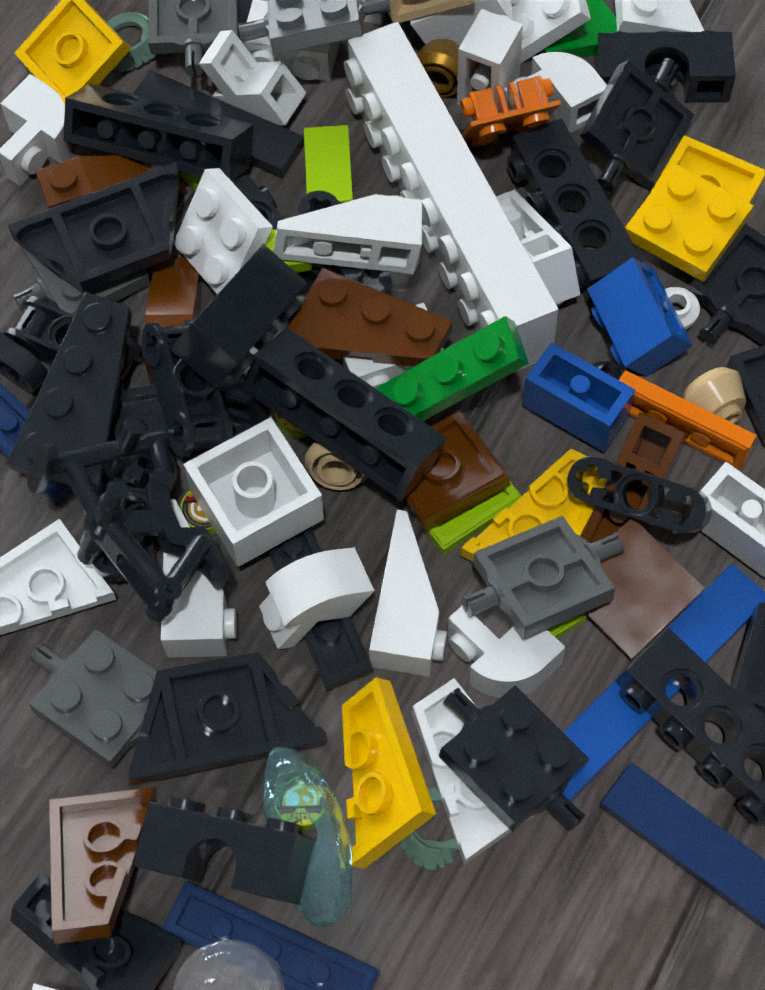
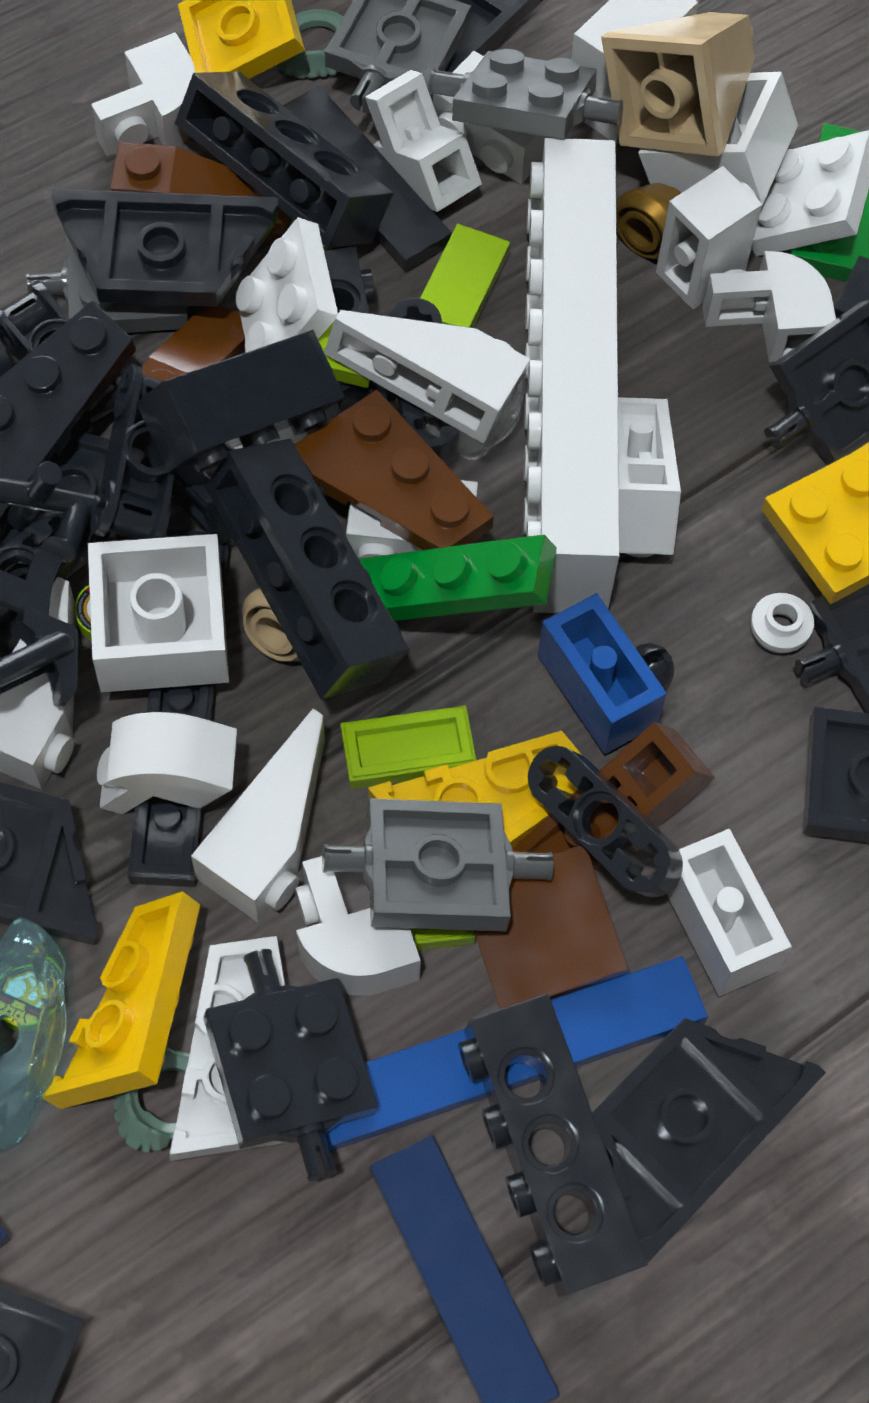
camera: 20 degrees right, 0 degrees up
reddish brown tile [403,411,511,532] -> none
orange hinge [460,75,561,147] -> none
black brick [507,118,643,304] -> none
blue brick [587,257,693,376] -> none
orange tile [619,370,757,471] -> none
tan cone [683,367,746,424] -> none

